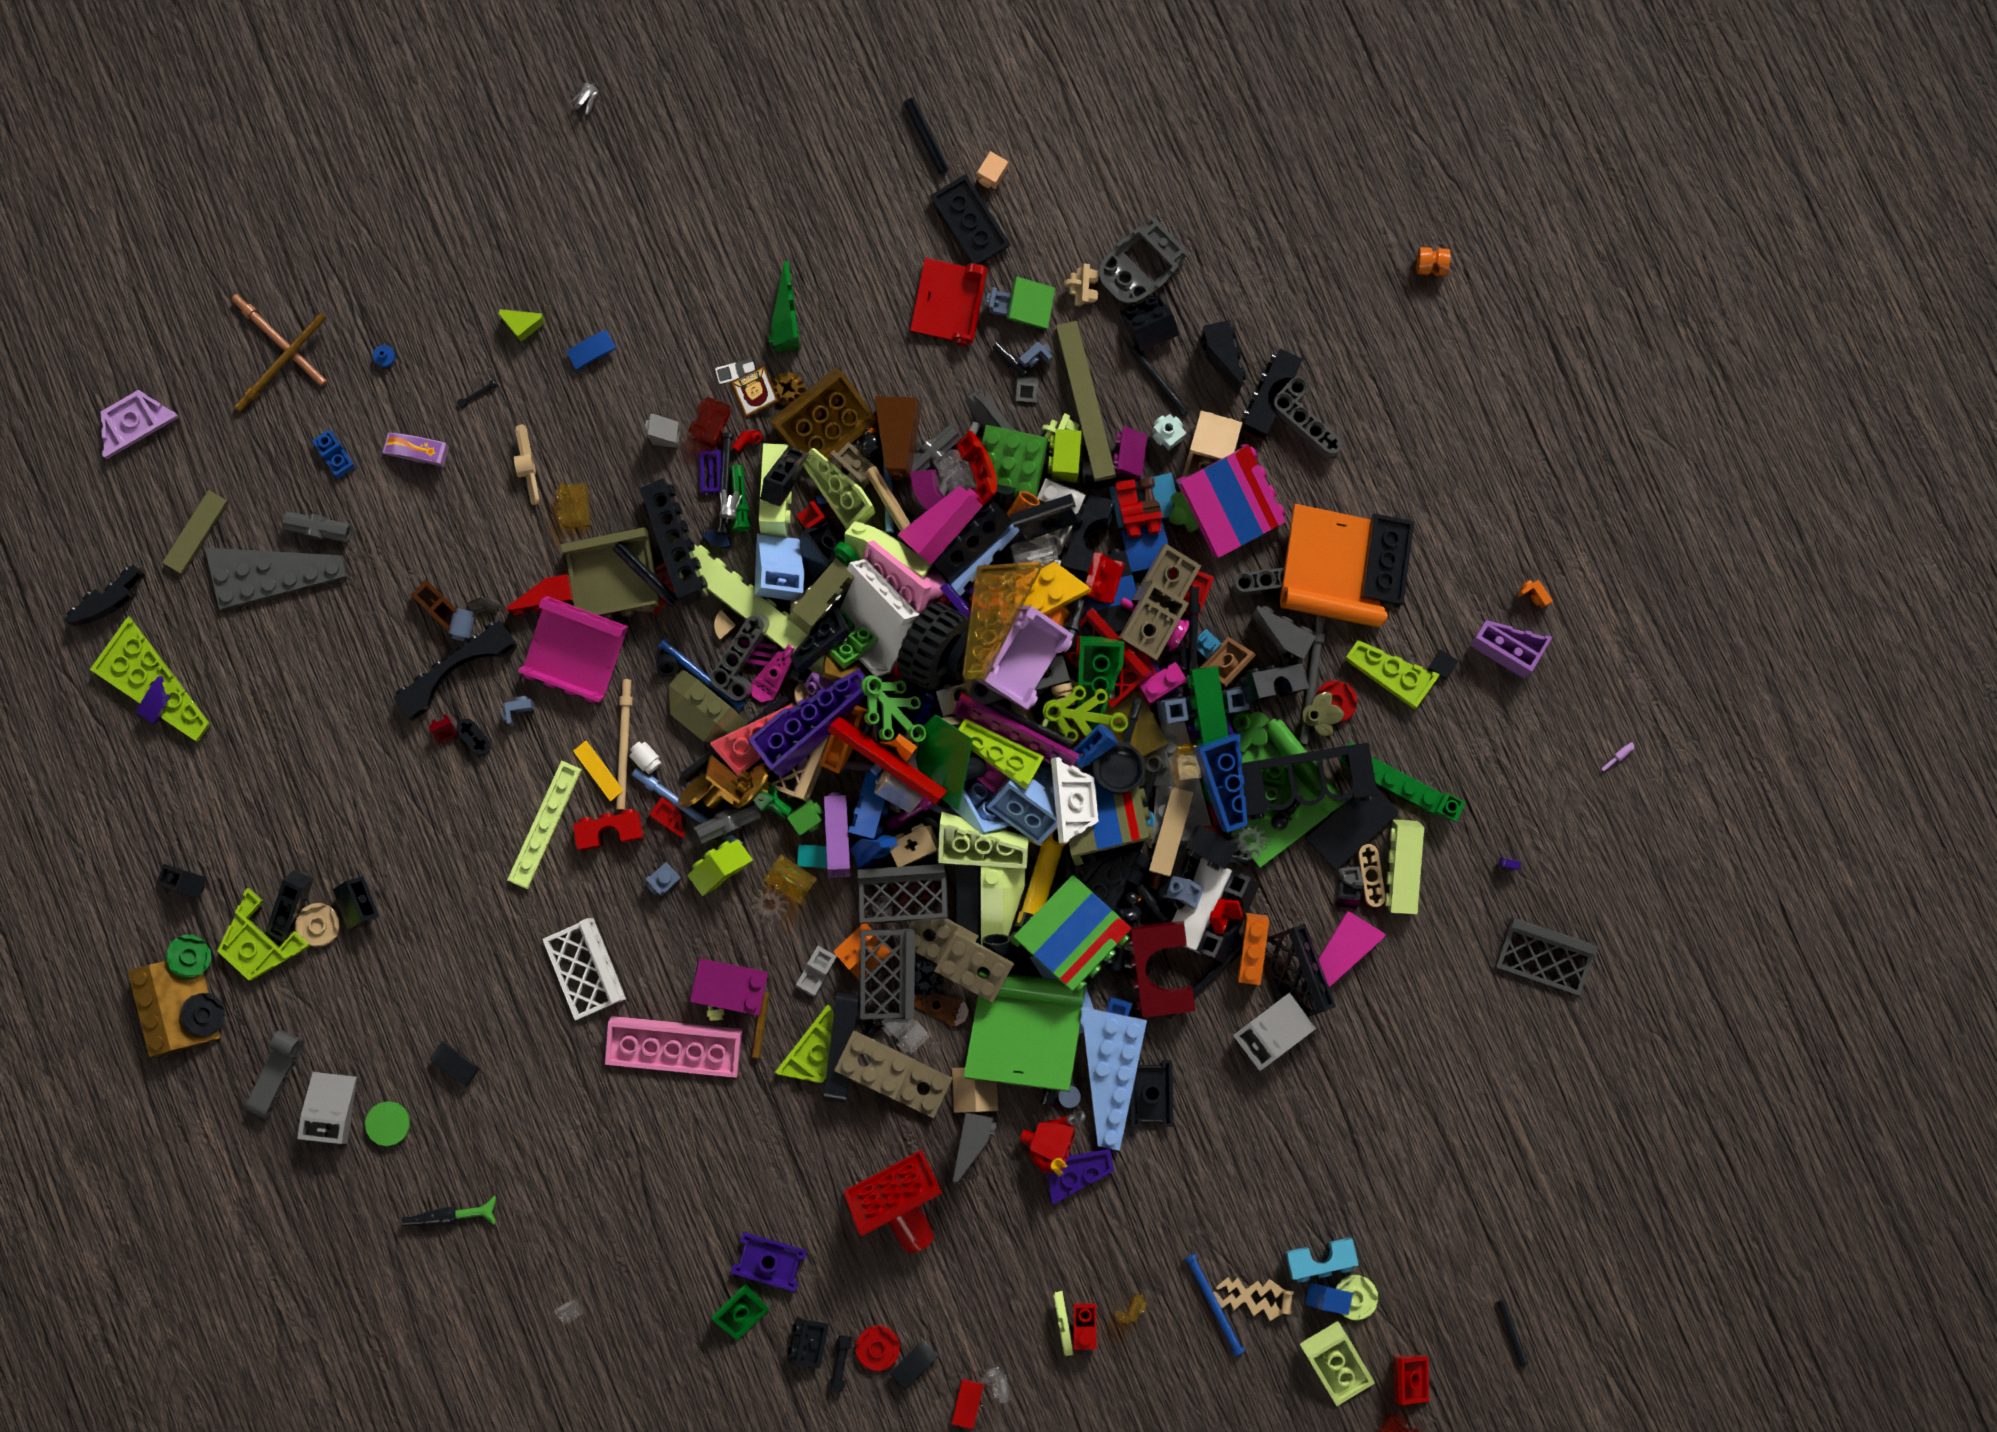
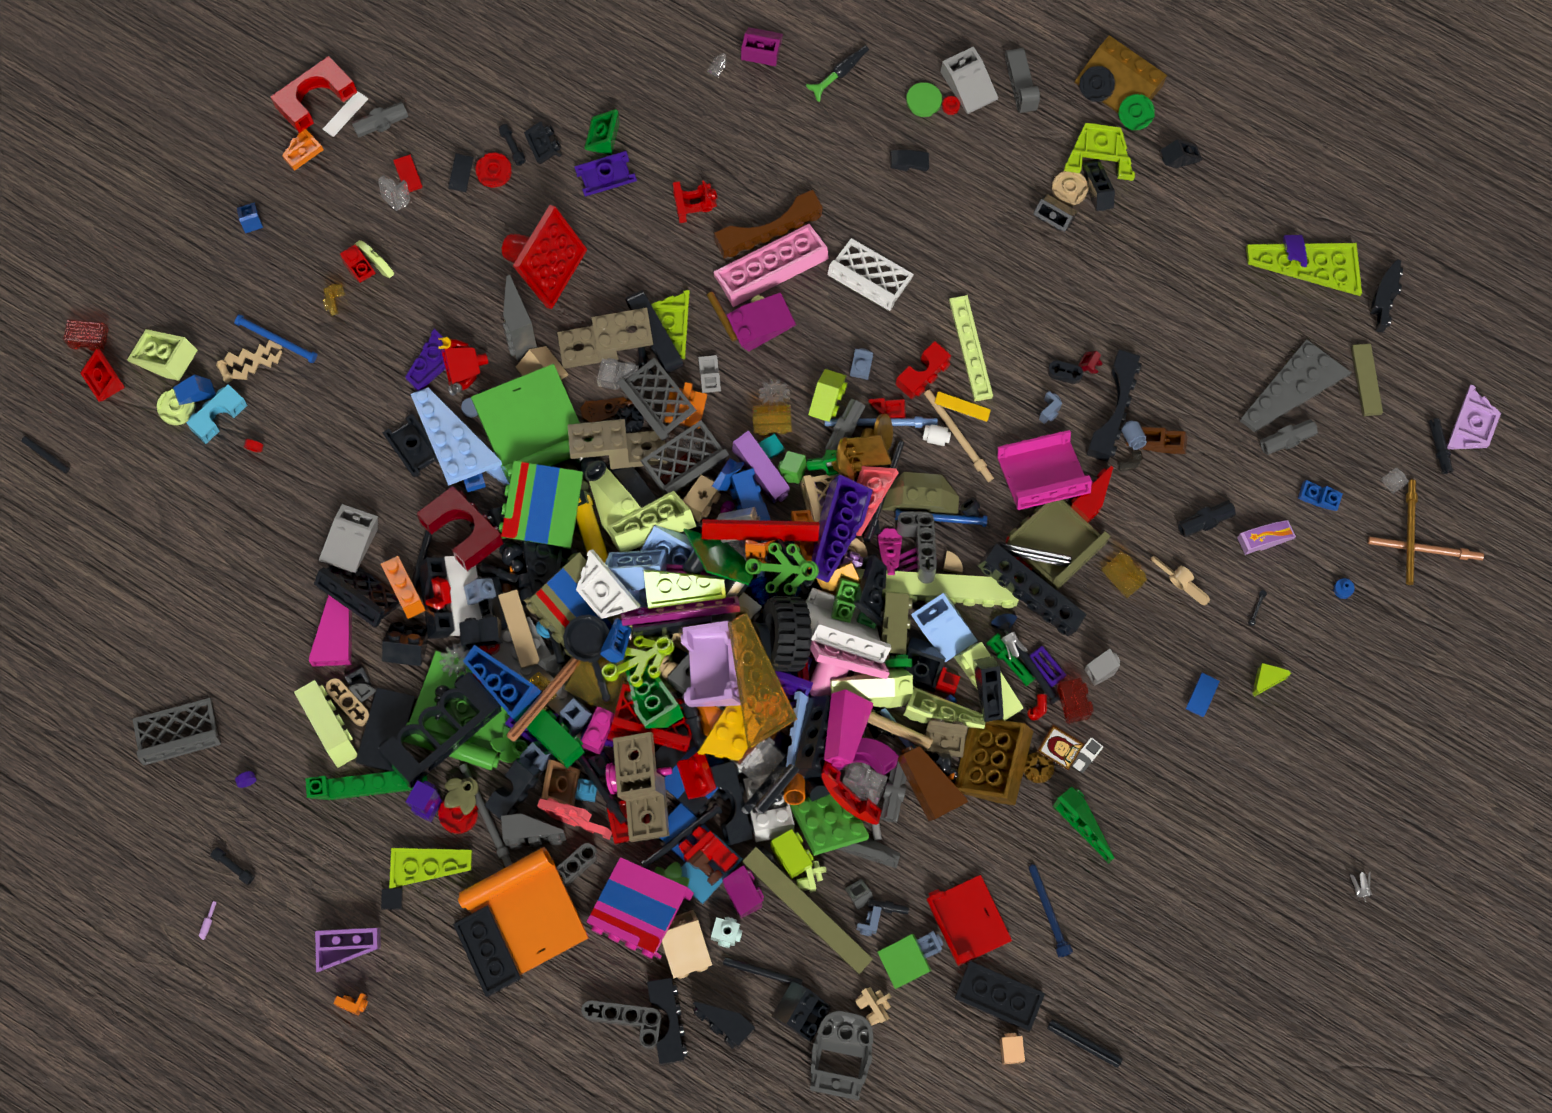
camera: 145 degrees right, 10 degrees down
none -> black bar [210,847,255,885]
none -> red tile [244,439,264,453]
none -> black slope [382,622,428,666]
none -> dark purple arch [406,780,442,822]
none -> nougat axle [507,657,581,741]
none -> coral wing [537,798,612,840]
none -> black bar [639,803,722,870]
none -> red tile [673,180,718,223]
none -> reddish brown arch [714,190,823,259]
none -> magenta slope [741,27,783,66]
none -> red tile [942,96,960,115]
none -> dark blue piece [1029,864,1073,958]
none -> black piece [1177,500,1236,538]
none -> clear tile [1381,467,1409,494]
none -> black pin [1428,418,1454,474]

